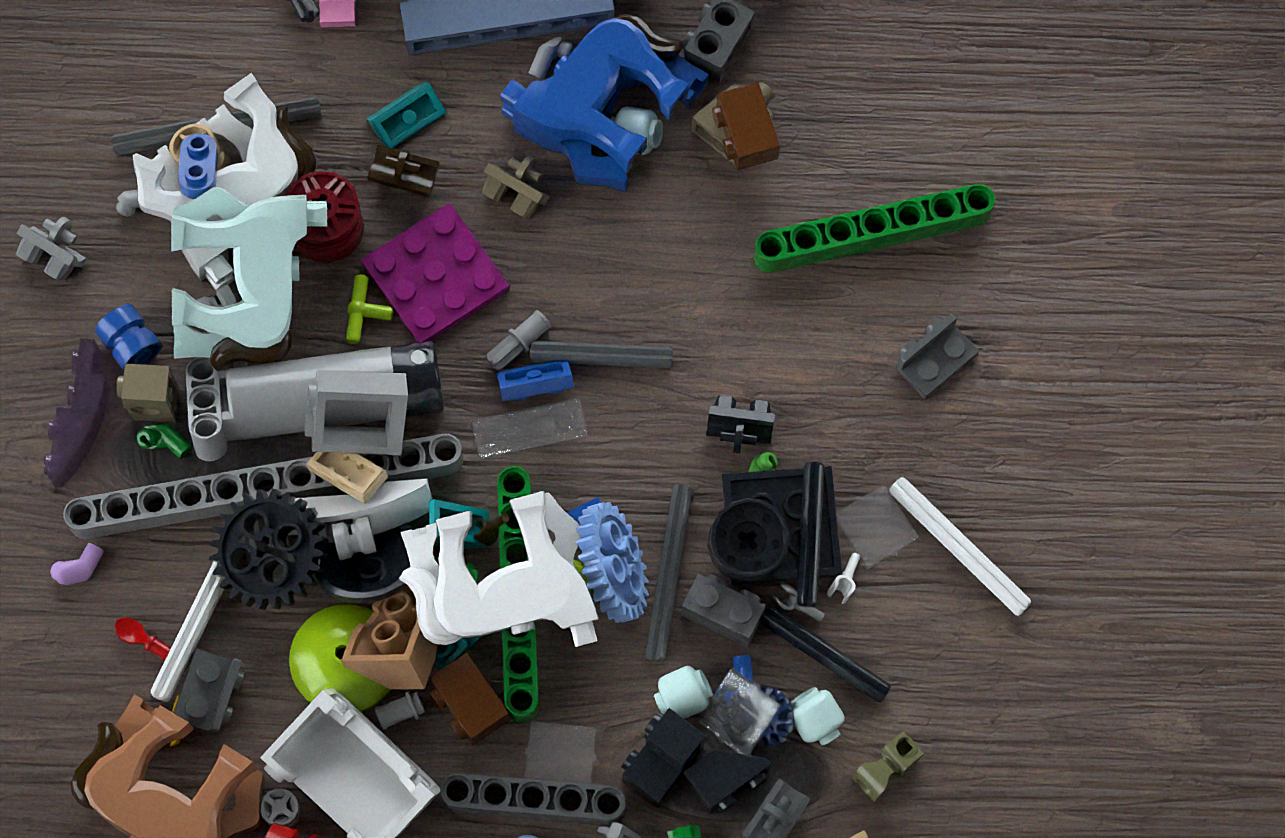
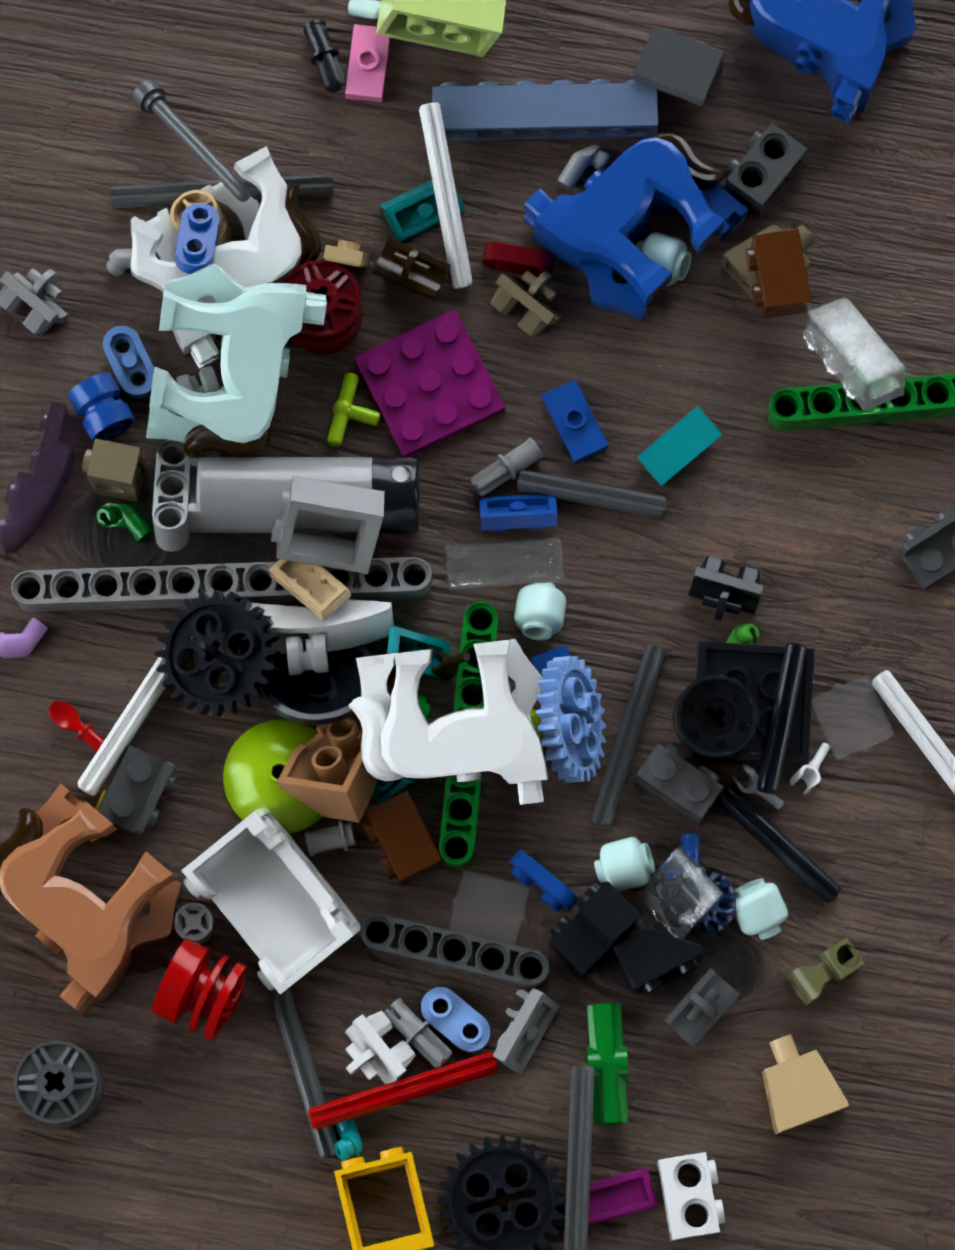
camera: 10 degrees right, 5 degrees up
none -> medium blue plate [103,326,154,399]
none -> dark grey piece [132,80,251,202]
none -> tan plate [323,240,370,268]
none -> white axle [419,102,473,289]
none -> dark red beam [482,242,555,277]
none -> blue plate [509,849,579,913]
none -> light aqua head [514,580,567,640]
none -> blue plate [541,379,608,464]
none -> teal slope [637,405,722,486]
none -> clear brick [803,296,906,411]

